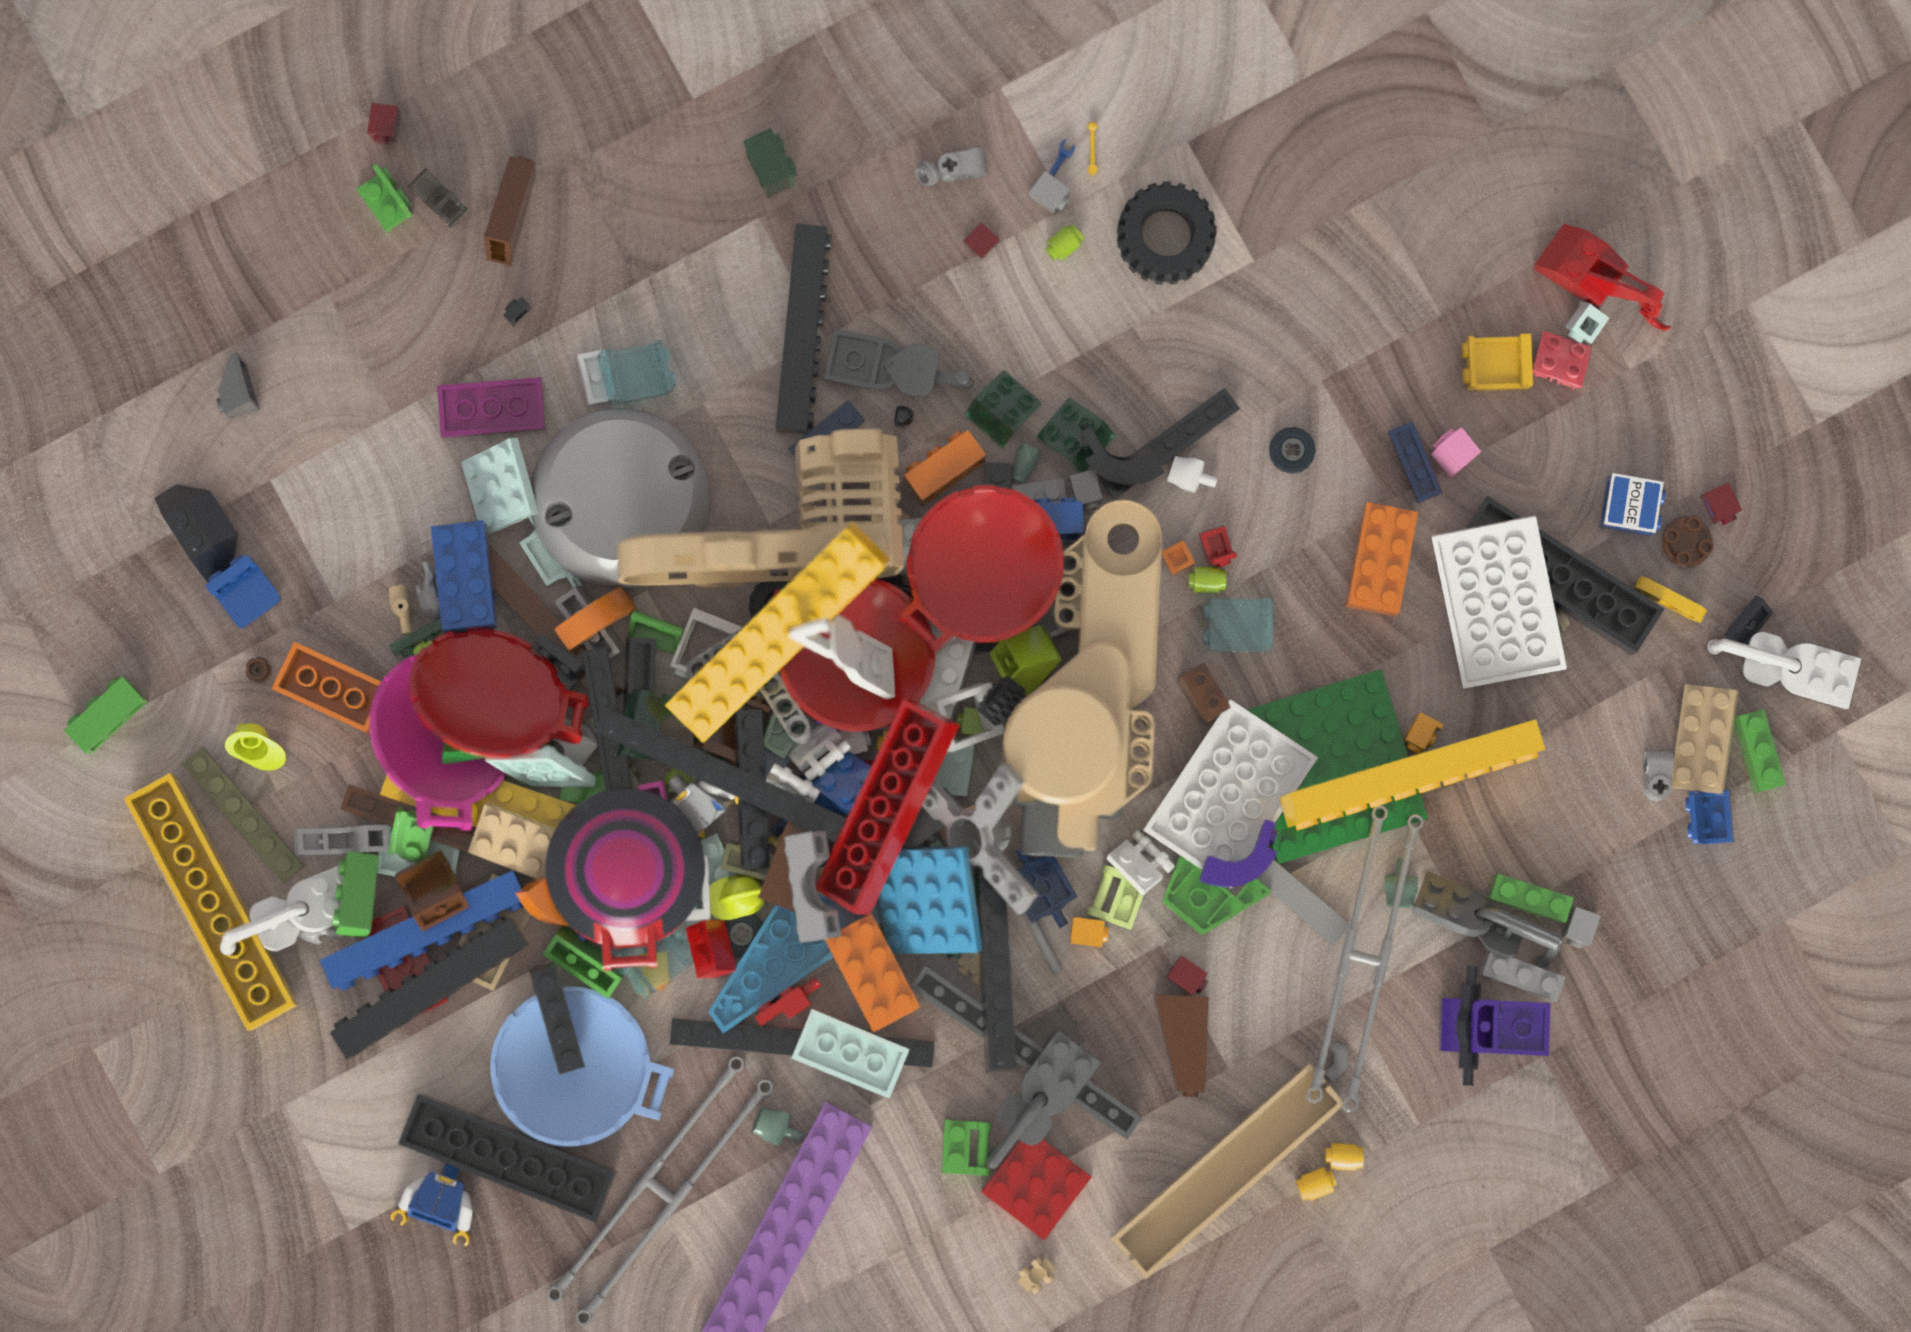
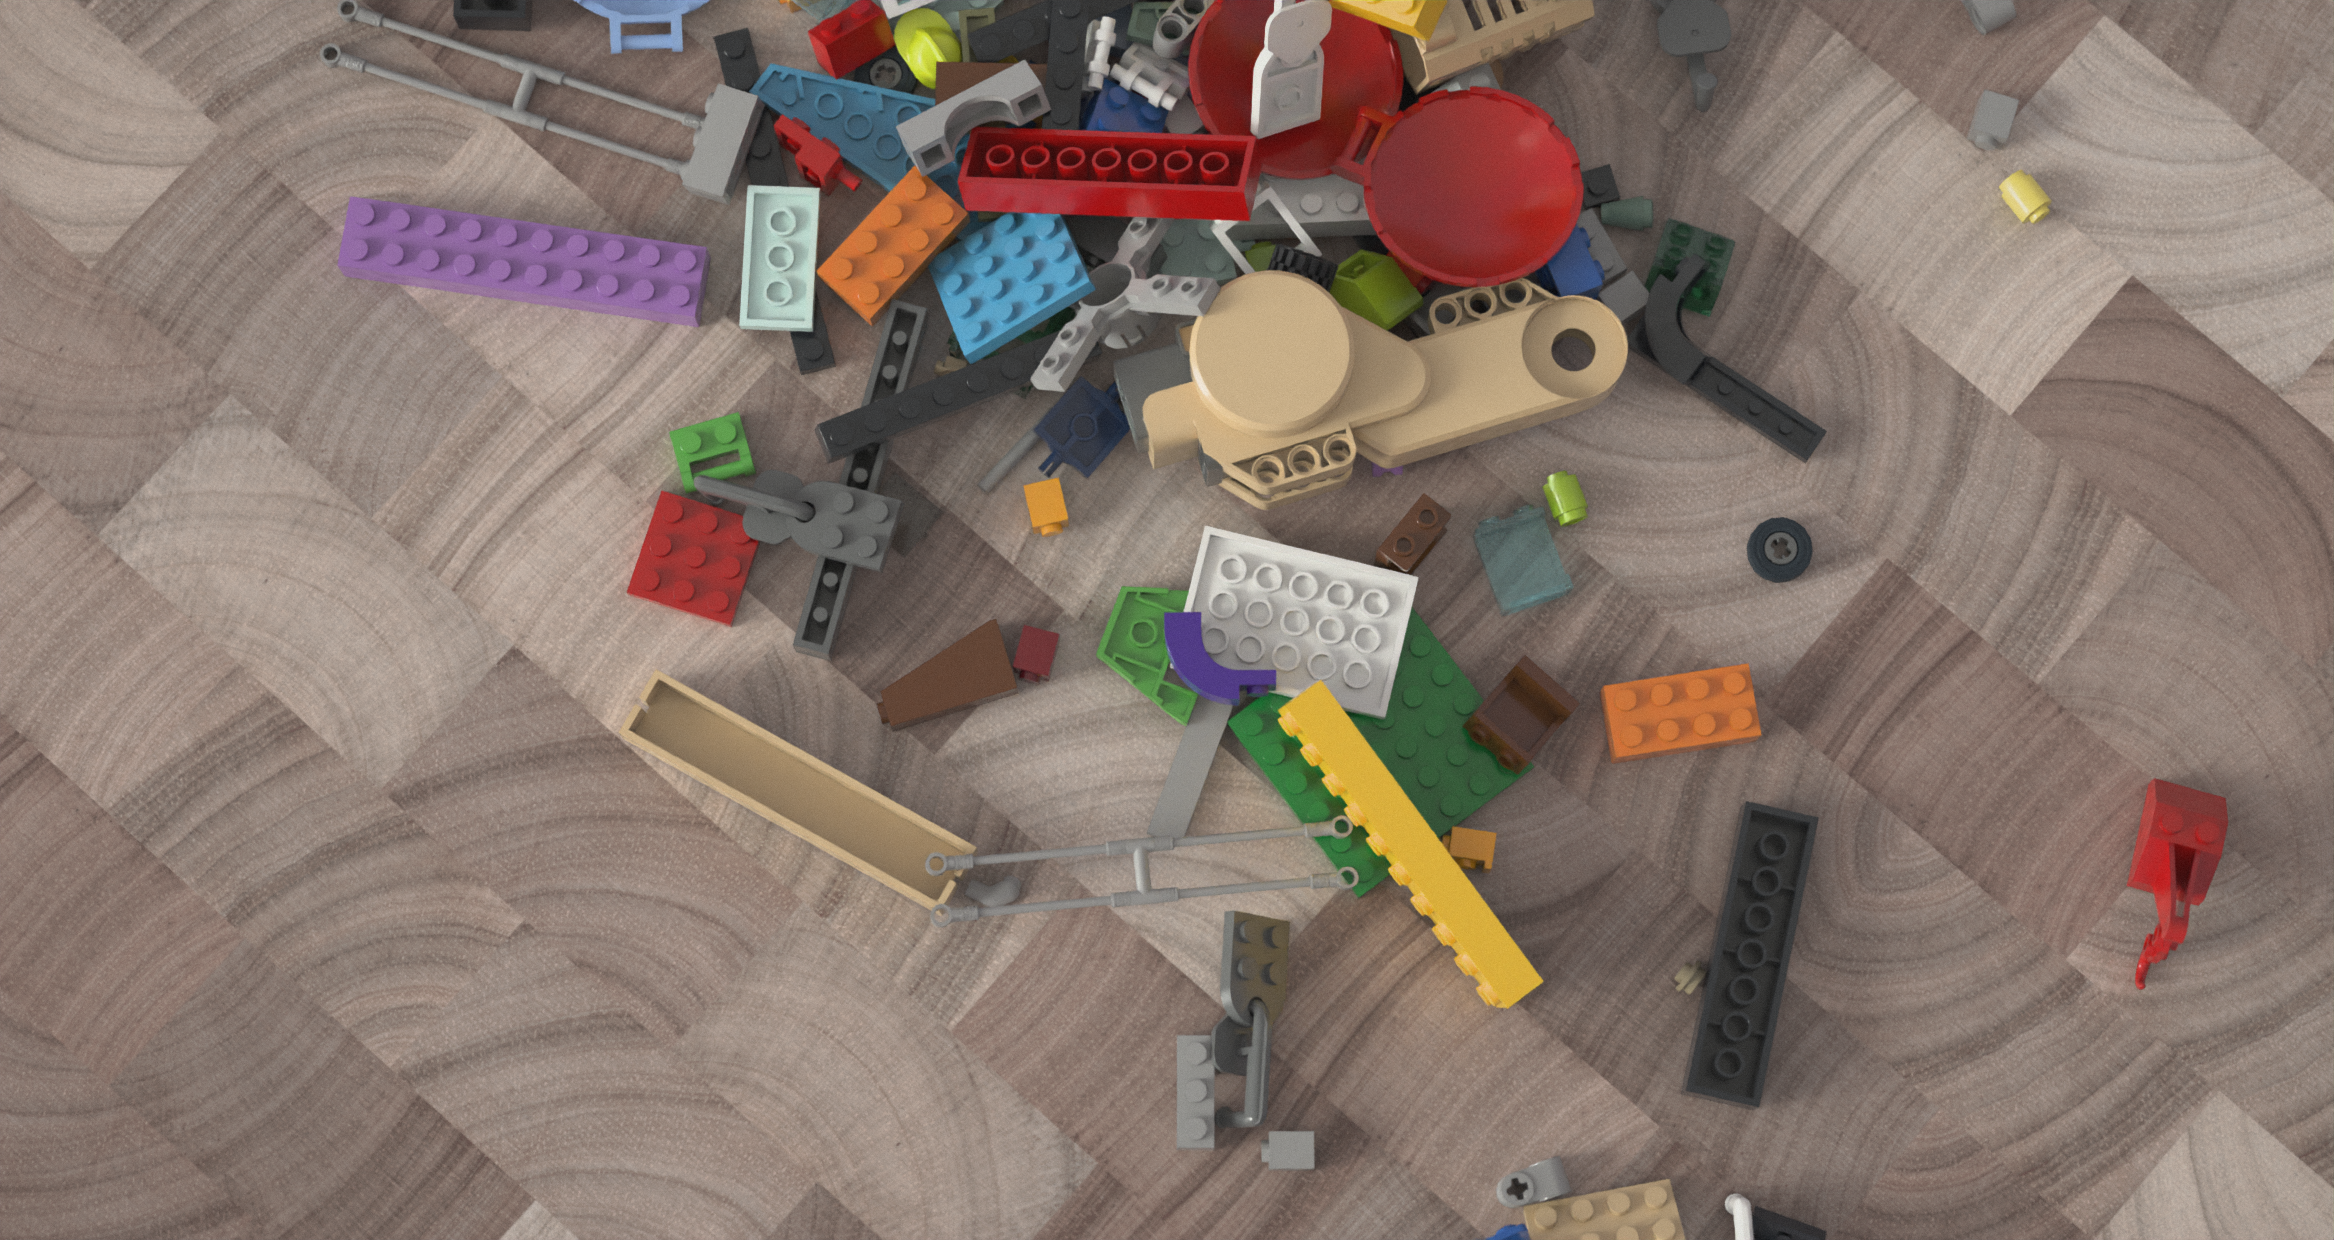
camera: 75 degrees right, 5 degrees down
sand green piece [752,1107,803,1146] -> none
black hinge [894,405,914,427] -> none
orange brick [904,430,986,507] -> none
dark red tile [963,222,1000,260] -> none
clear green bracket [964,370,1042,448] -> none
tan piece [1017,1257,1056,1294] -> none
lime brick [1045,224,1084,262] -> none
blue hand [1049,139,1075,176] -> none
yellowish green plate [1086,865,1143,930] -> none
yellow hinge [1088,121,1098,175] -> none
white plate [1107,829,1175,895] -> none
black tyre [1117,181,1217,285] -> none
orange plate [1161,540,1195,576] -> none
white piece [1167,456,1218,493] -> none
red bracket [1199,525,1237,567] -> none
yellow brick [1296,1167,1337,1201] -> none
yellow brick [1325,1143,1364,1170] -> none
sand green piece [1384,858,1418,908] -> none
dark blue plate [1388,421,1443,504] -> none
bright pink brick [1431,427,1481,478] -> none
white plate [1432,515,1567,689] -> none
dark purple piece [1439,966,1551,1086] -> none
yellow panel [1461,334,1533,391] -> none
bright green brick [1486,874,1574,923] -> none
coral hinge [1532,331,1592,389] -> none
light aqua brick [1565,301,1609,344] -> none
piece [1599,473,1666,536] -> none
yellow beam [1634,576,1707,623] -> none
reddish brown dish [1662,516,1714,568] -> none
dark red brick [1700,482,1742,525] -> none
none -> light grey brick [681,84,765,205]
none -> reddish brown panel [1462,655,1580,775]
none -> light yellow brick [1999,170,2052,224]

